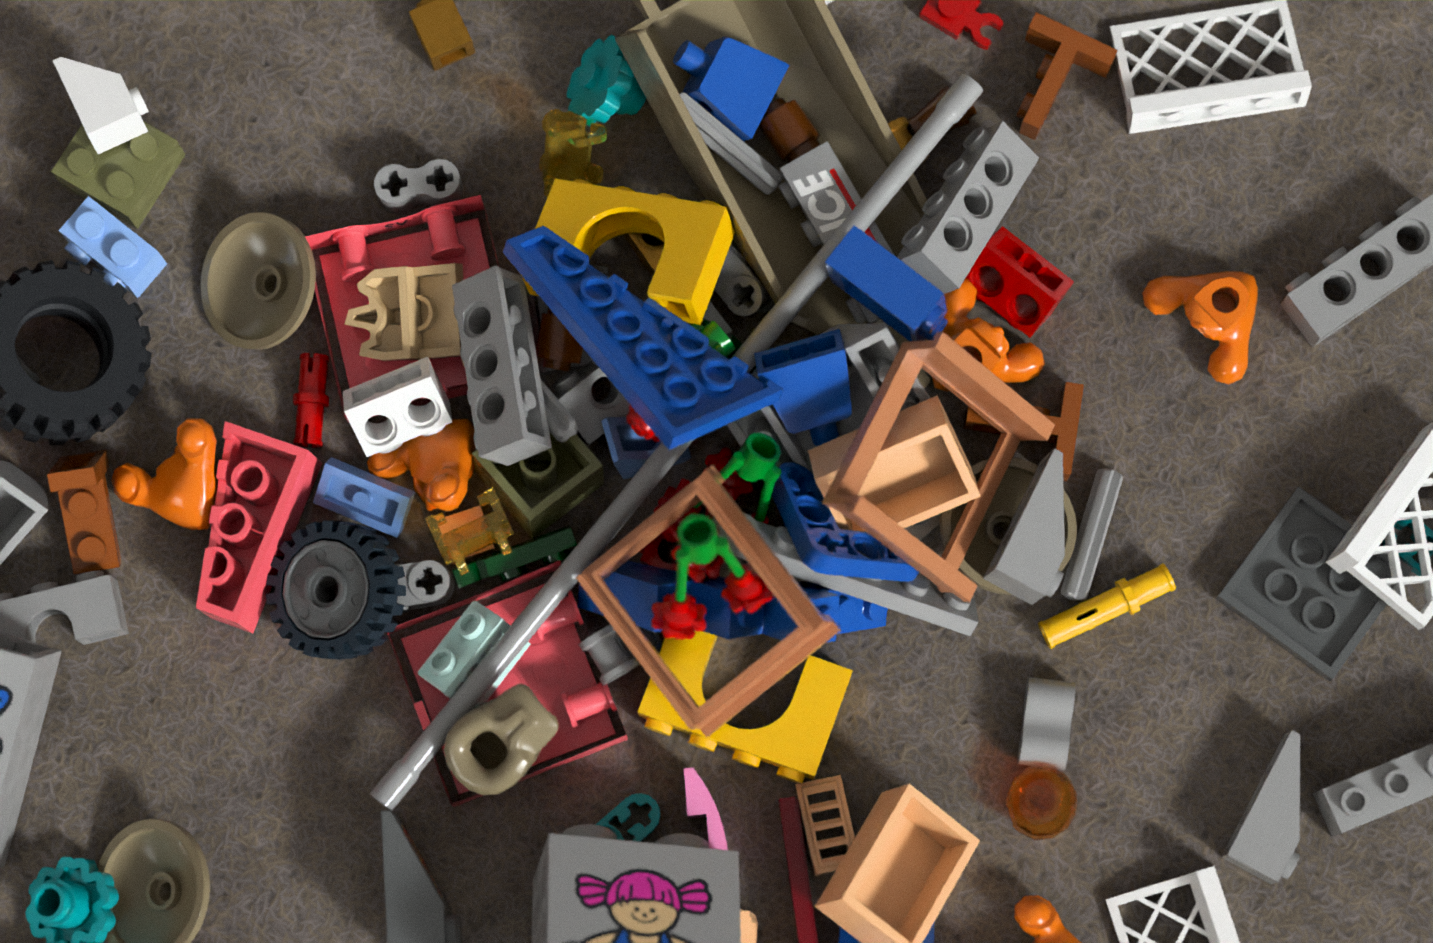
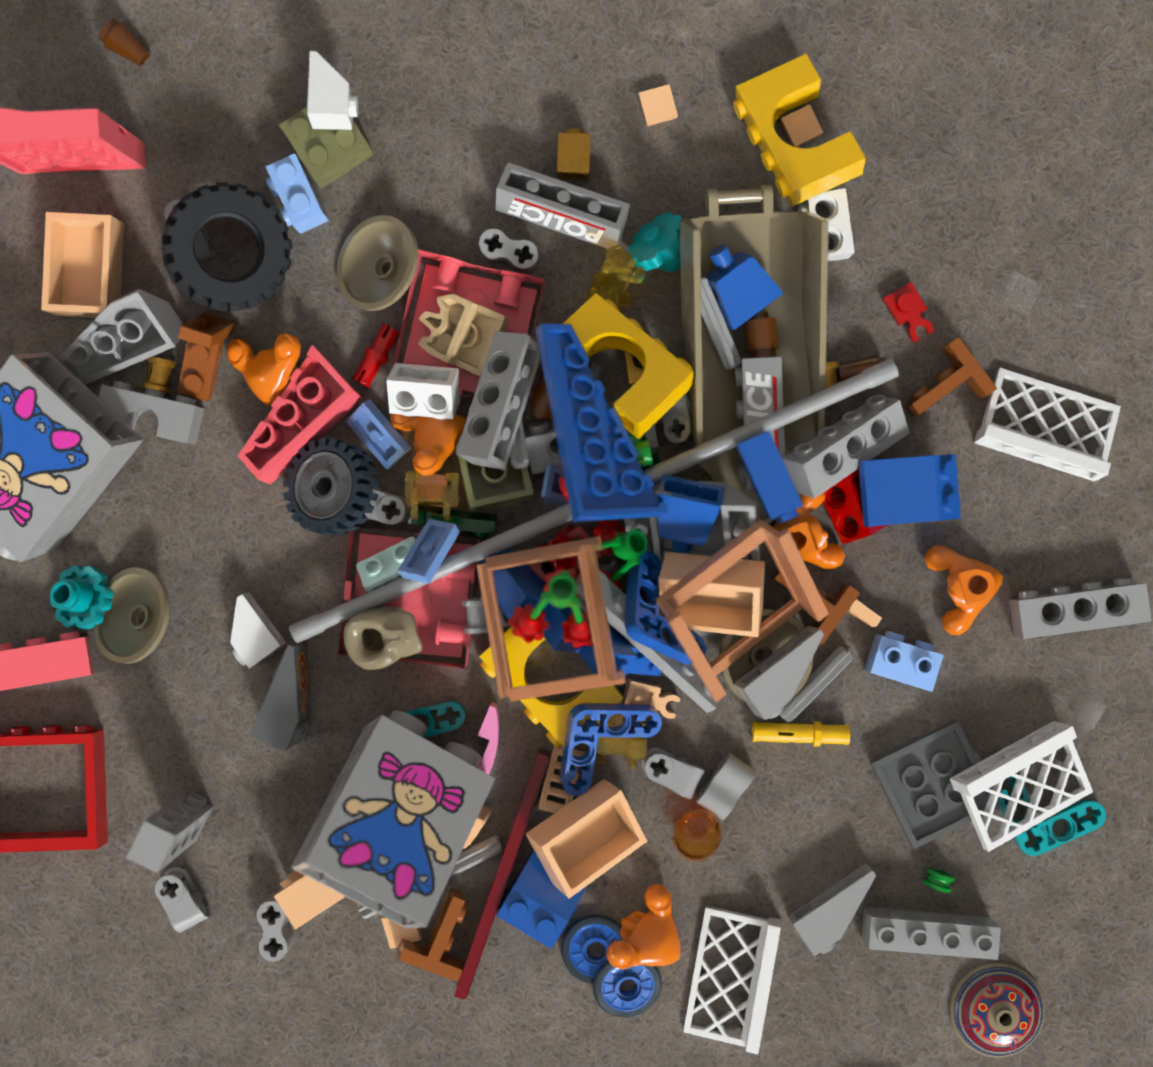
camera: 25 degrees right, 10 degrees up
none -> pearl gold bush [140,356,176,394]
none -> white slope [230,592,287,669]
none -> medium blue plate [398,519,460,584]
none -> light grey brick [495,163,630,252]
none -> blue beam [560,703,662,796]
none -> clear yellow piece [596,721,648,770]
none -> light nougat plate [621,678,680,719]
none -> light grey piece [641,747,705,799]
none -> light nougat tile [848,599,882,627]
none -> blue slope [859,454,961,527]
none -> light blue brick [864,630,944,692]
none -> green bush [923,867,955,893]

